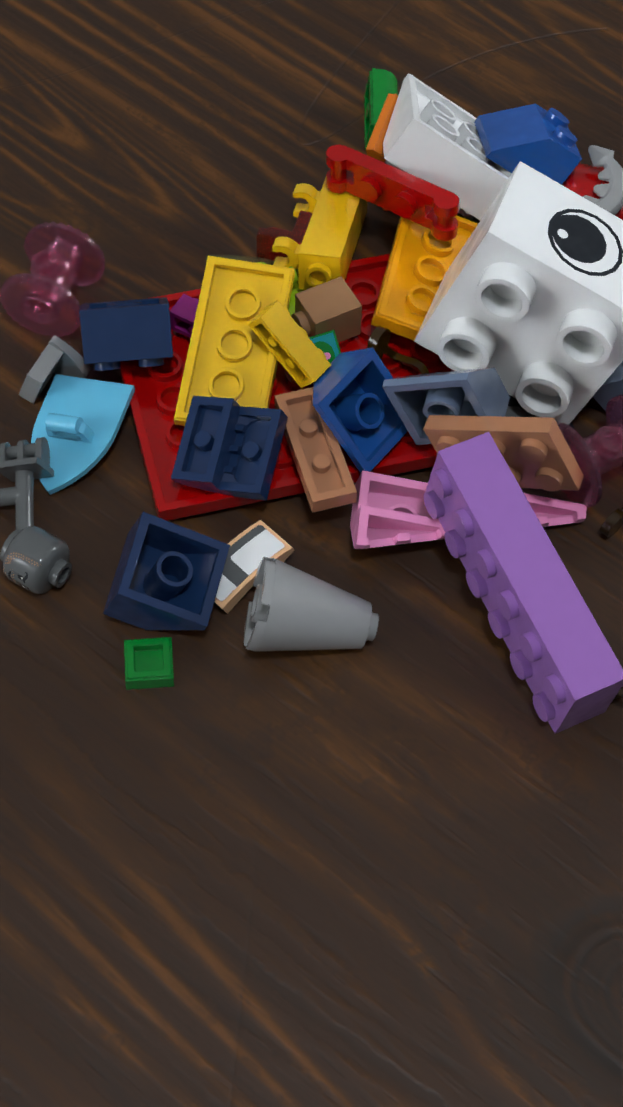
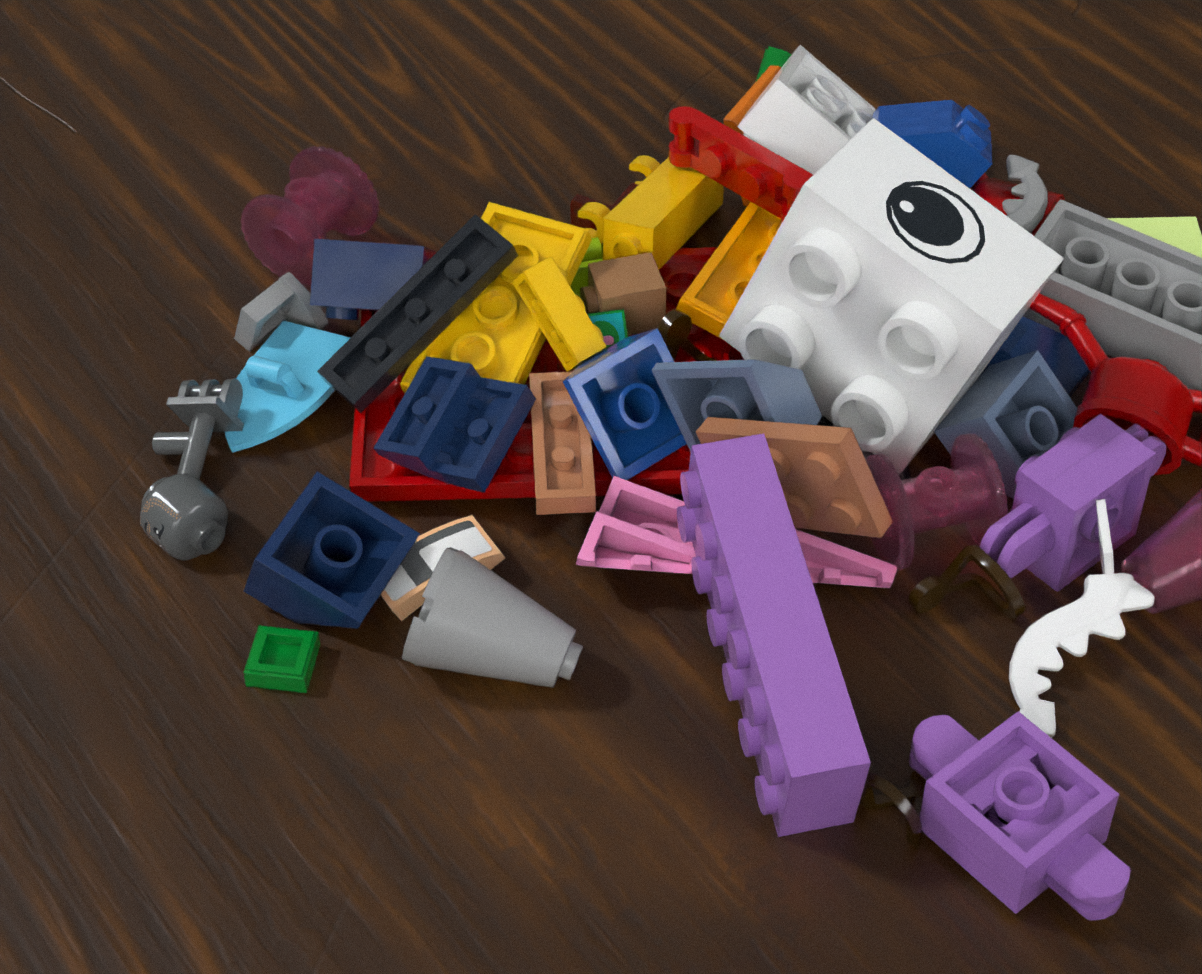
camera: 15 degrees right, 10 degrees down
none -> black plate [317,214,519,413]

